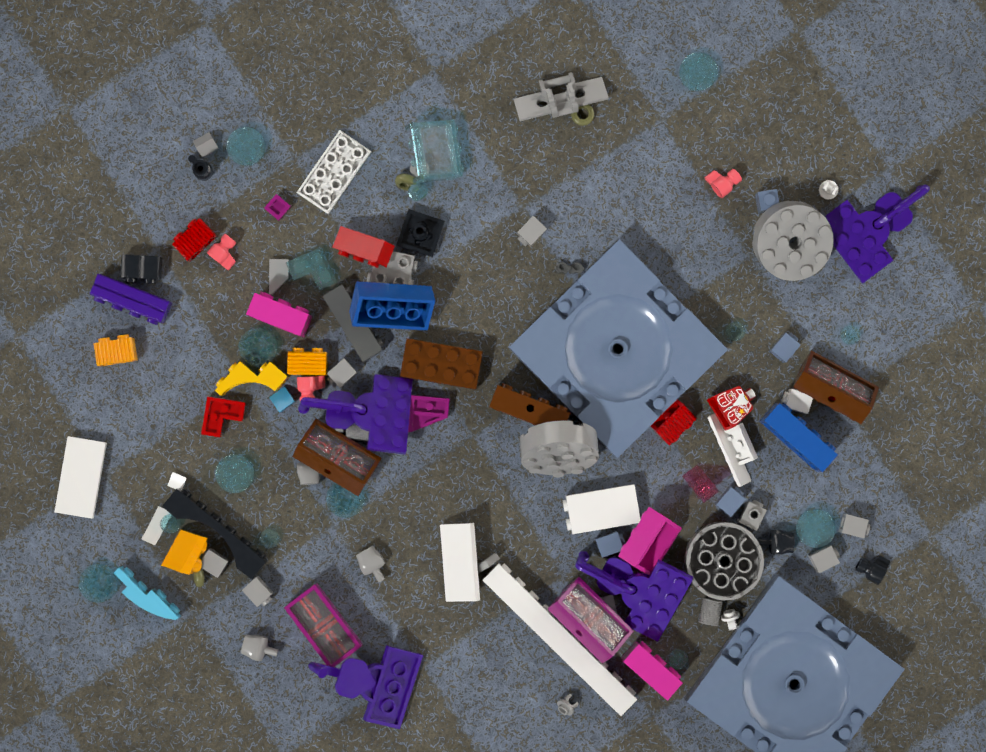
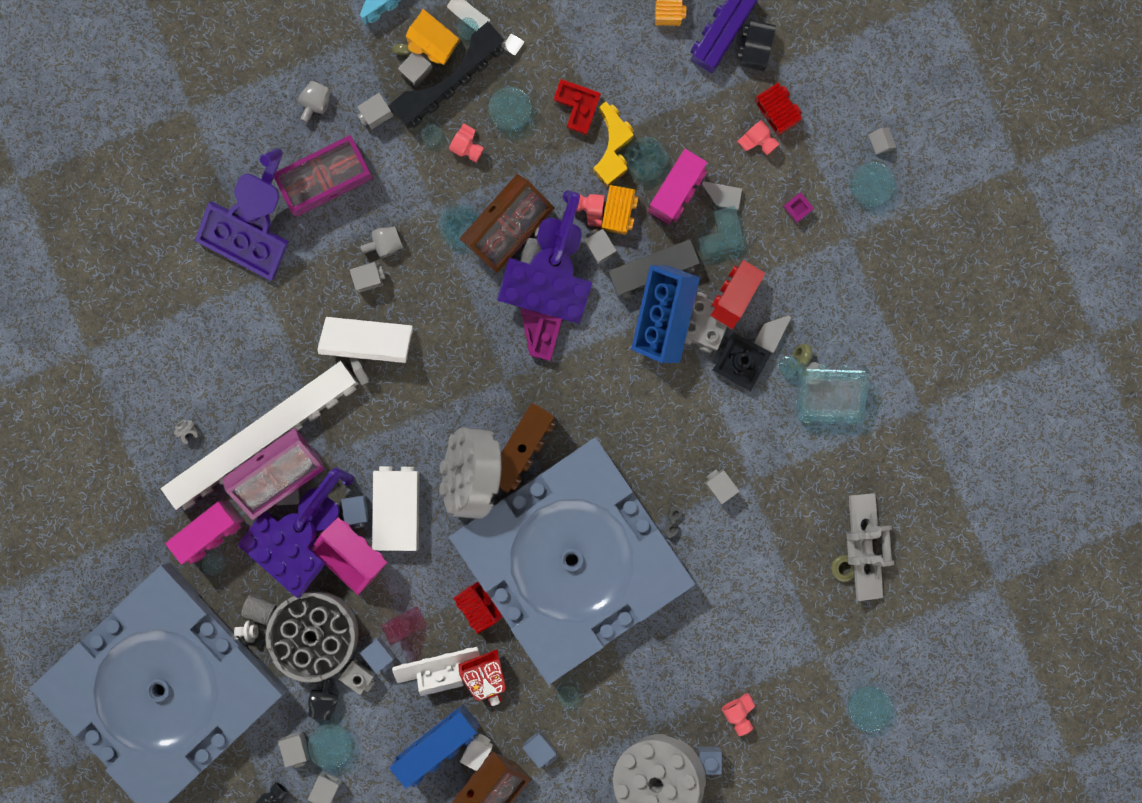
camera: 100 degrees right, 0 degrees up
black piece [188,155,213,181] -> none
dark azure slope [269,386,296,413] -> none
white tile [297,130,371,214] -> none
light grey piece [297,462,322,485] -> none
reddish brown brick [400,338,483,390] -> none
none -> light grey brick [350,262,386,293]
none -> coral piece [449,124,484,163]
none -> light grey tile [754,316,791,353]

